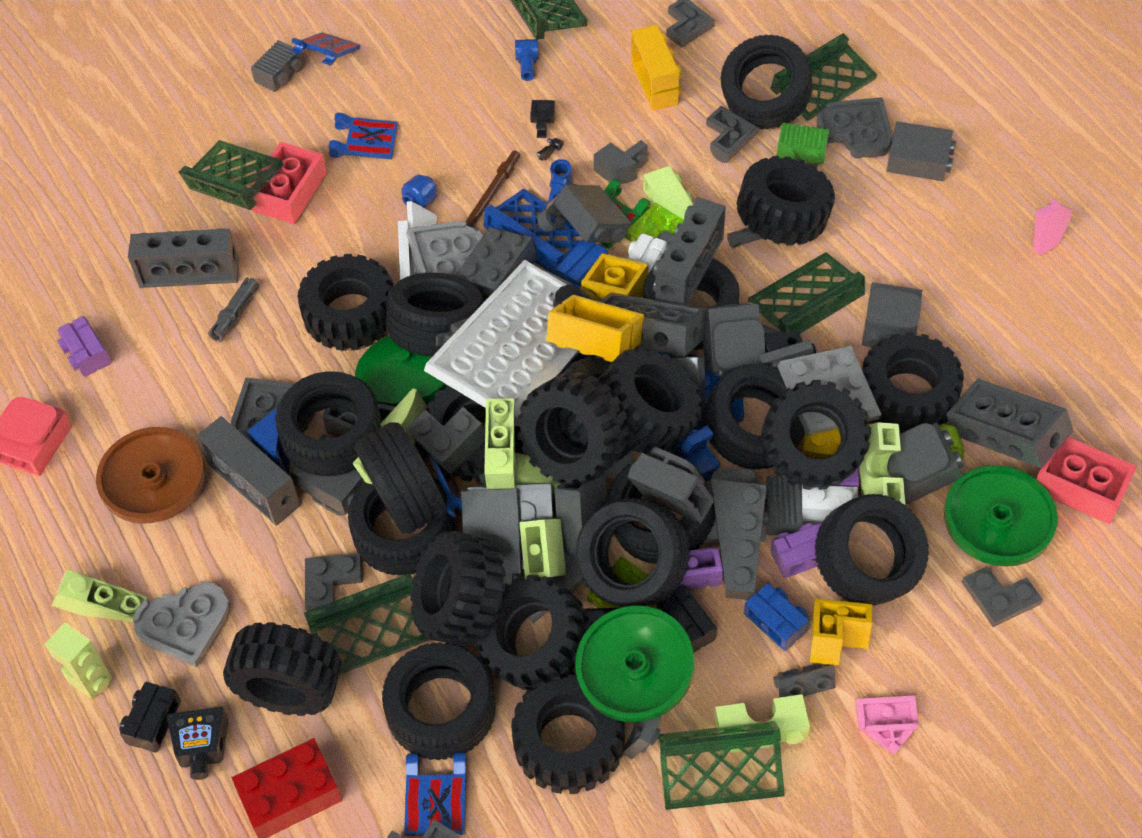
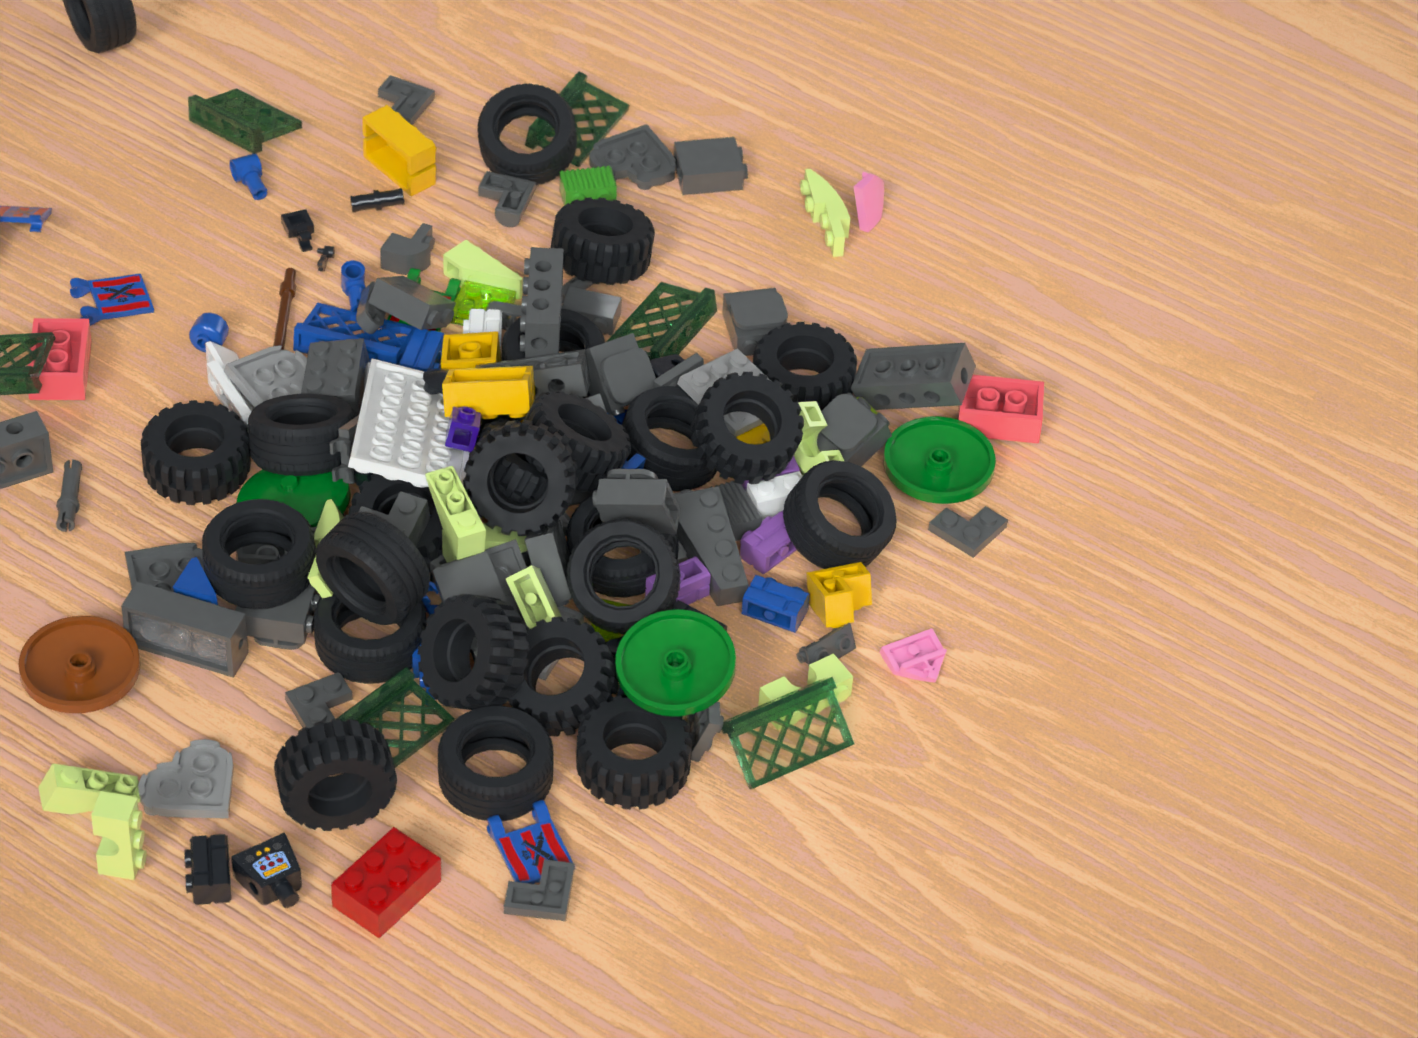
camera: 30 degrees left, 10 degrees down
none -> black pin [350,188,404,212]
none -> dark purple brick [445,406,481,452]
none -> dark grey brick [562,287,622,336]
none -> yellowish green slope [800,169,850,257]

